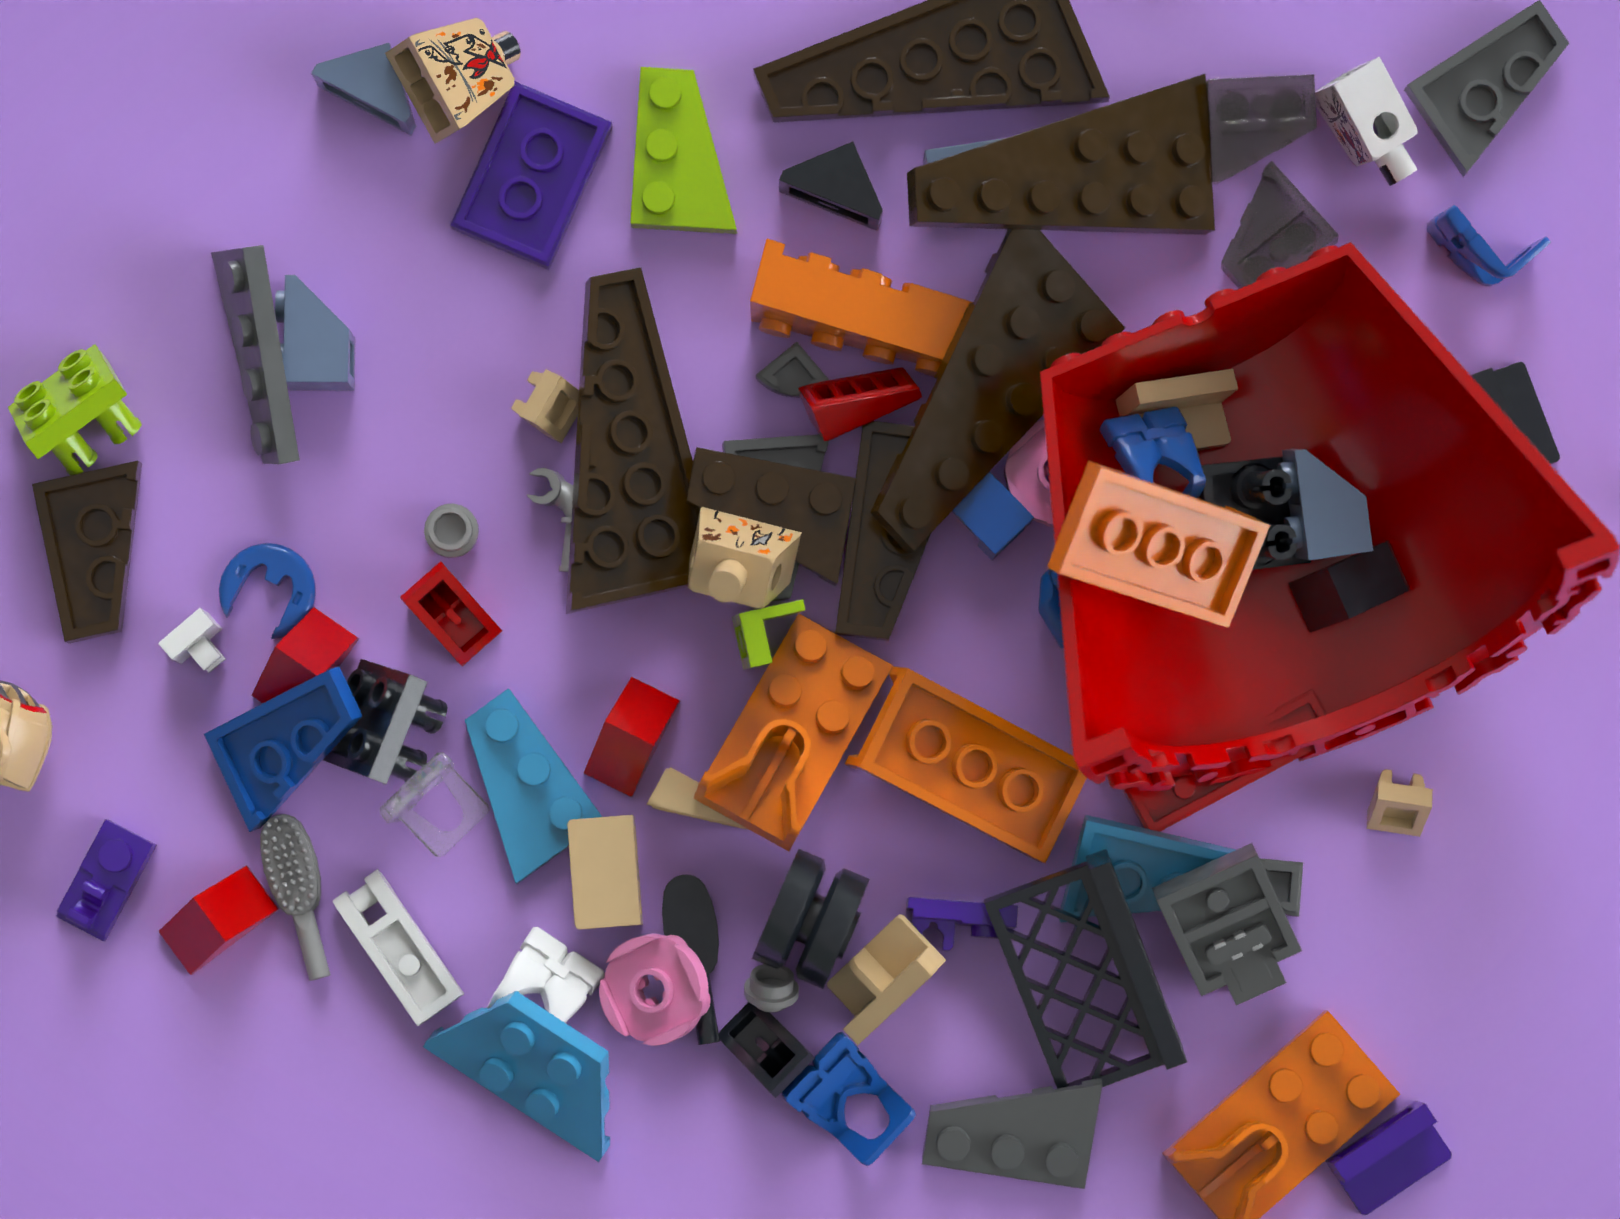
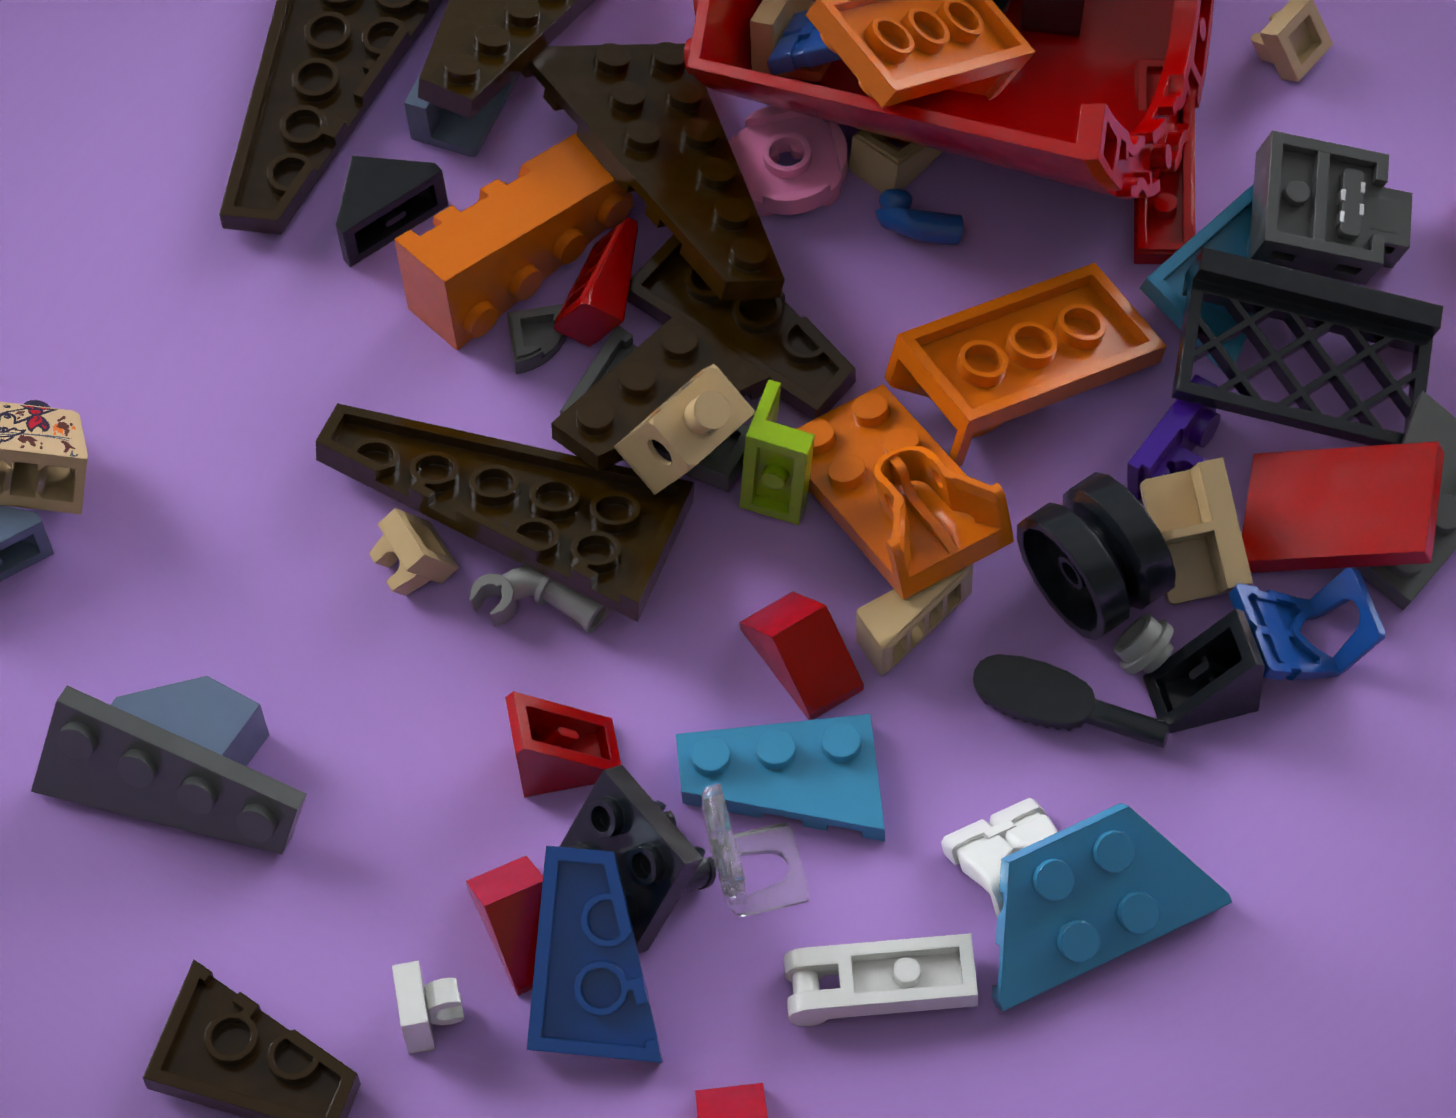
camera: 50 degrees left, 25 degrees down
lime plate [8,344,141,475] -> none
blue head [219,543,316,639] -> none
light grey piece [260,814,330,981] -> none
light grey plate [424,504,479,558] -> none
dark purple tile [450,81,613,270] -> none
tan panel [567,815,643,929] -> none
bright pink plate [599,933,711,1046] -> none
lime wing [630,67,737,234] -> none
blue panel [952,471,1034,560] -> none
none -> red tile [1242,441,1445,573]

